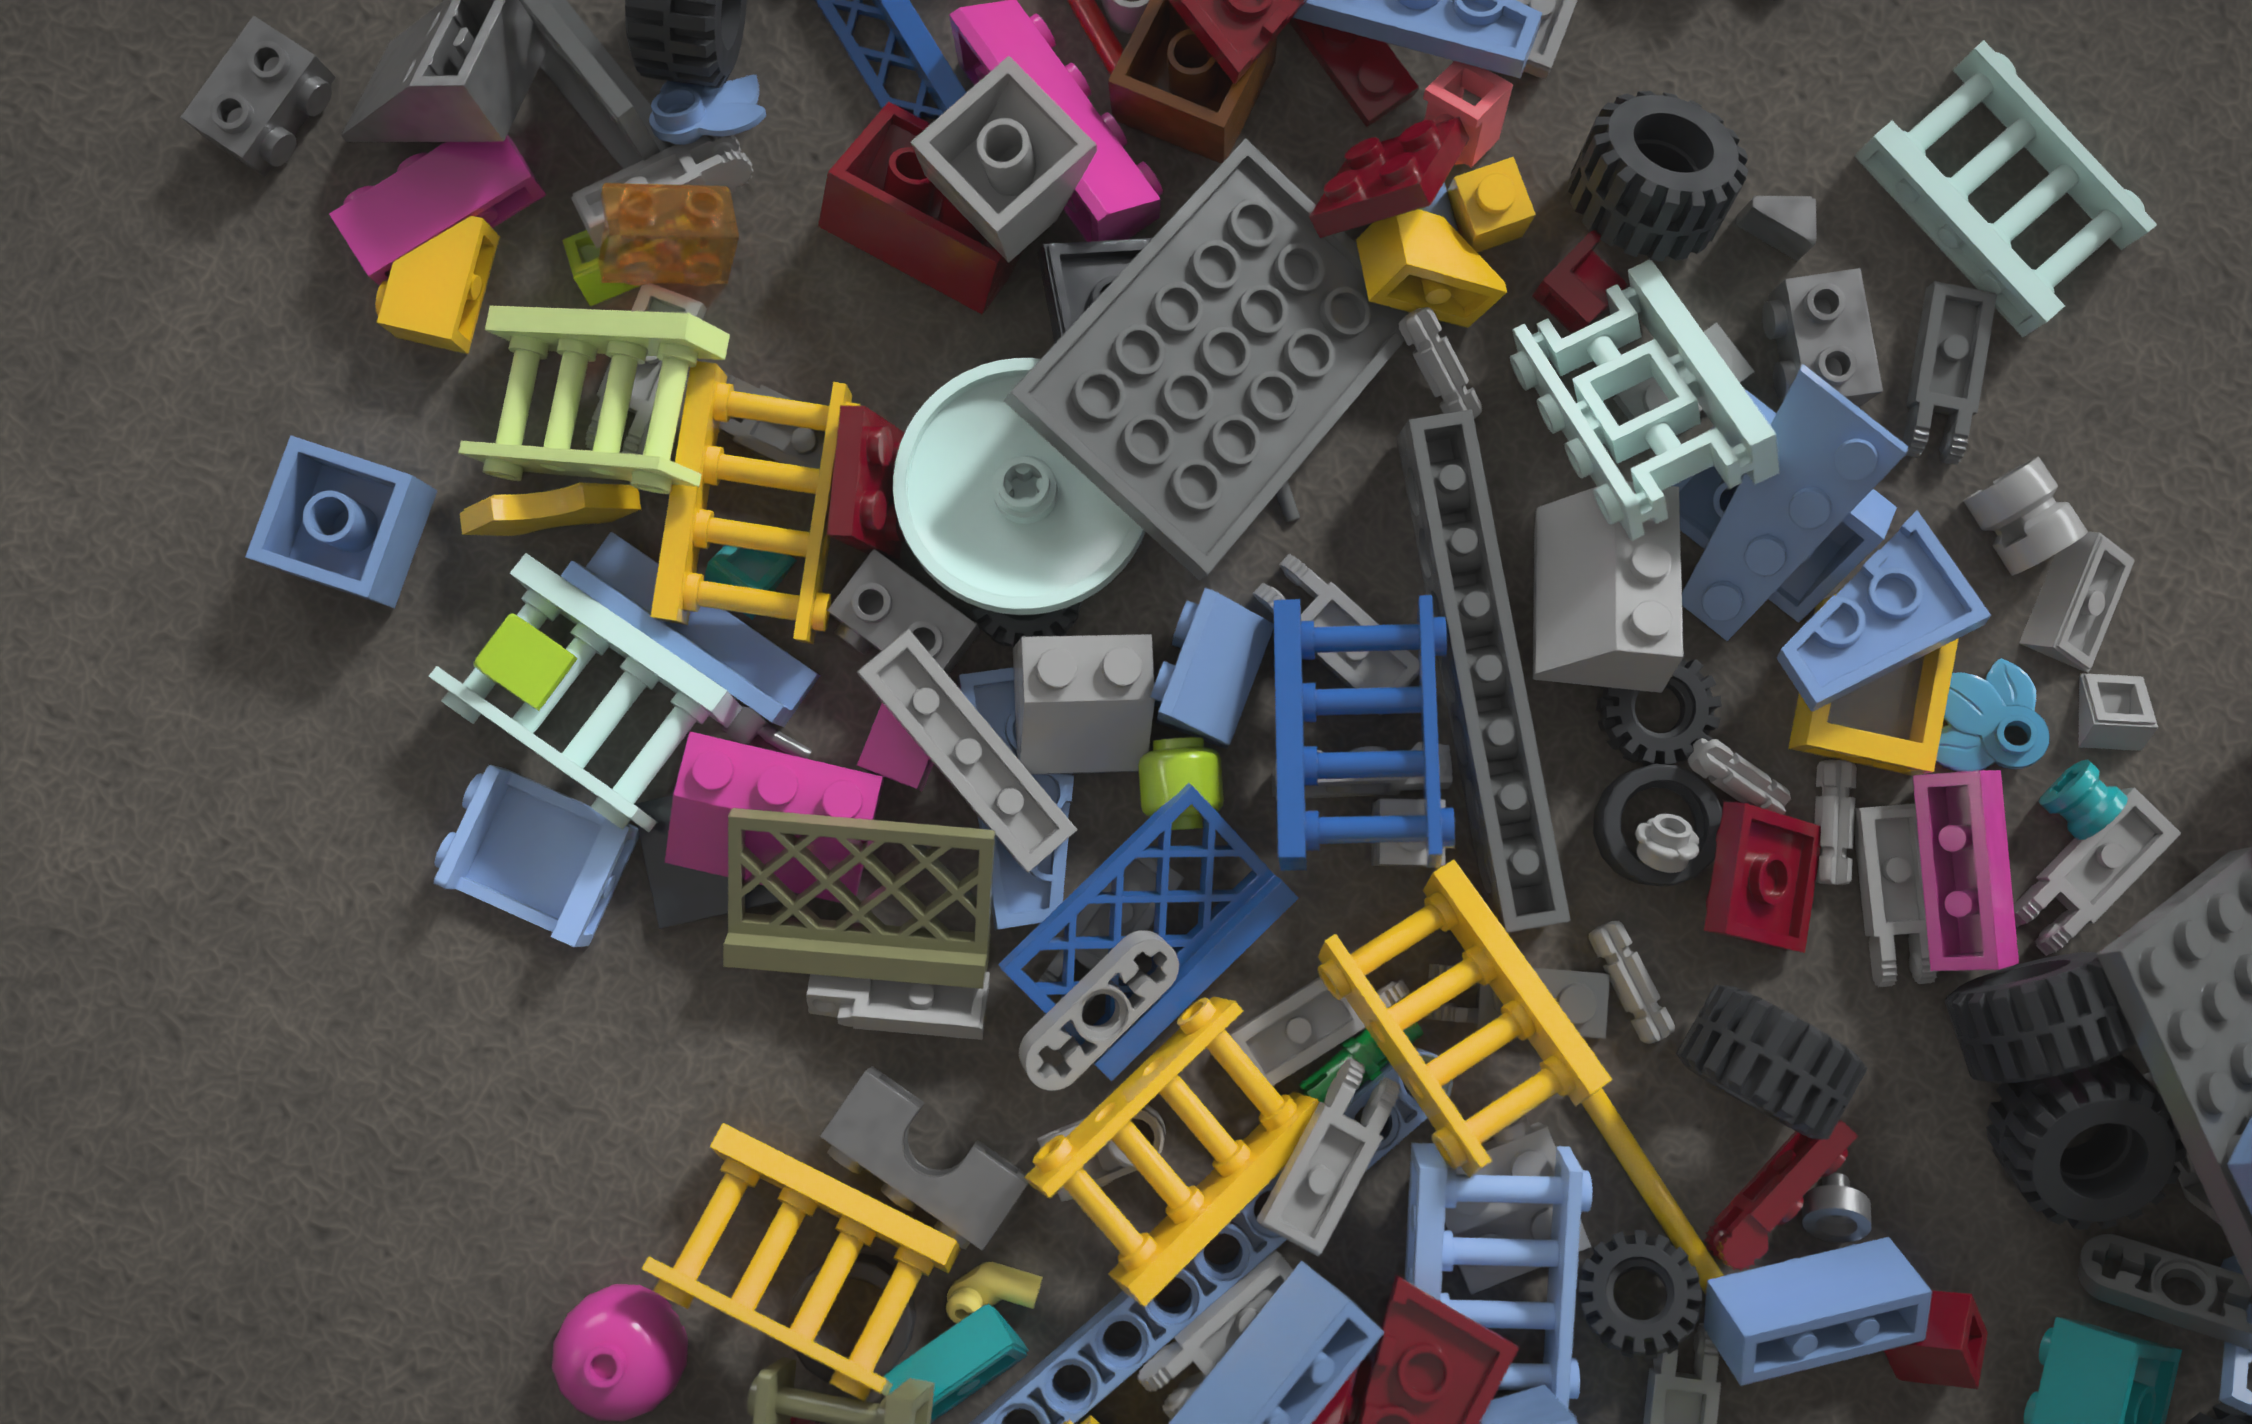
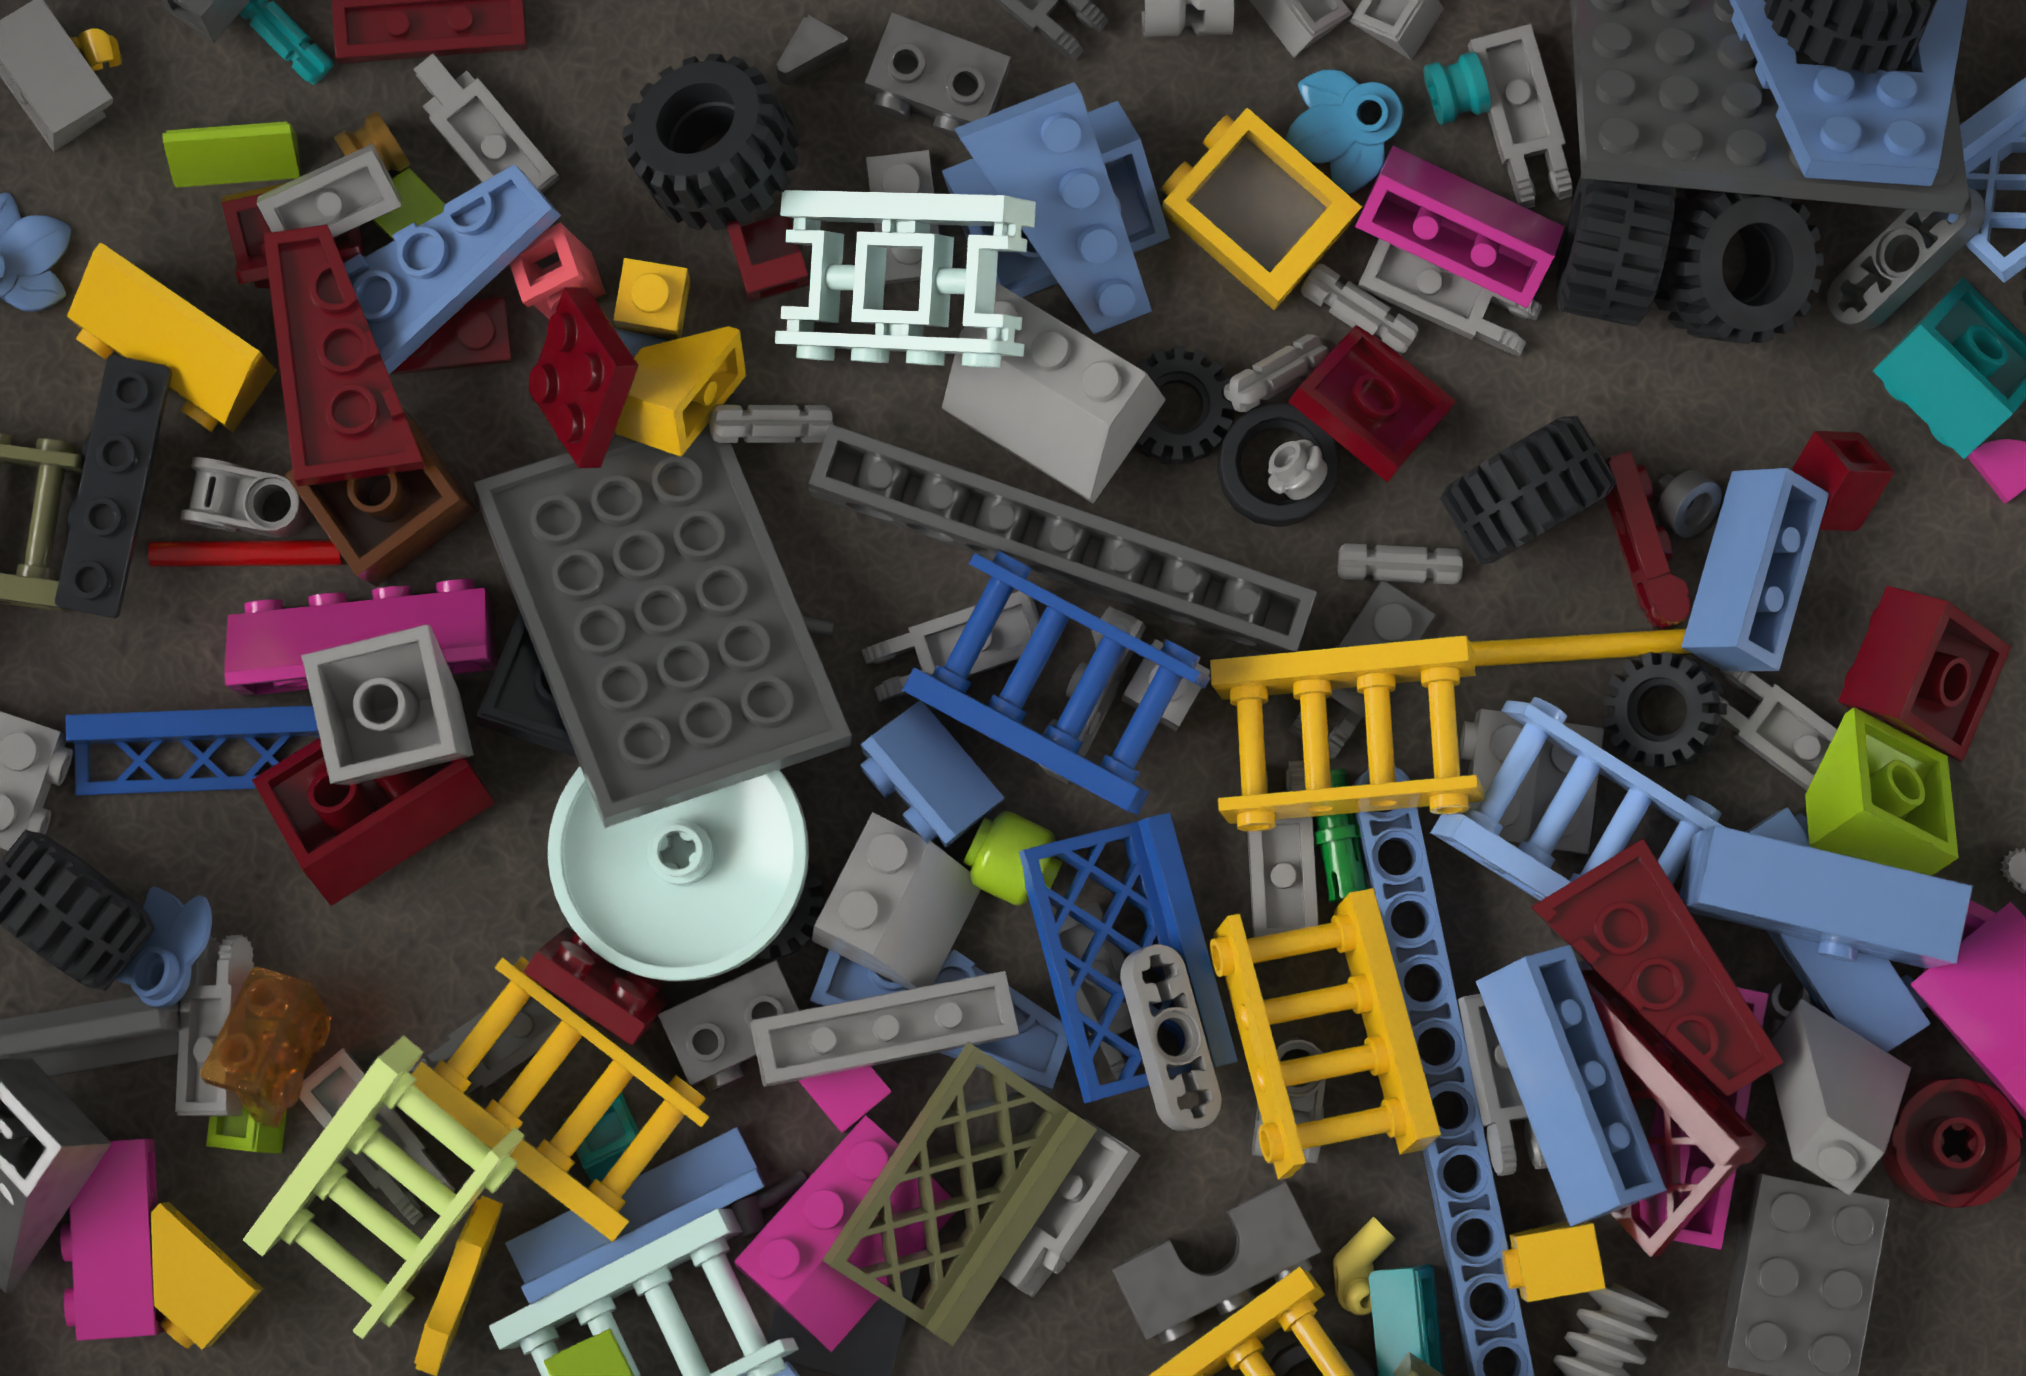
camera: 70 degrees left, 0 degrees up
light grey hinge [1257,1058,1400,1256] -> none
medium blue wing [1777,510,1991,712] -> none

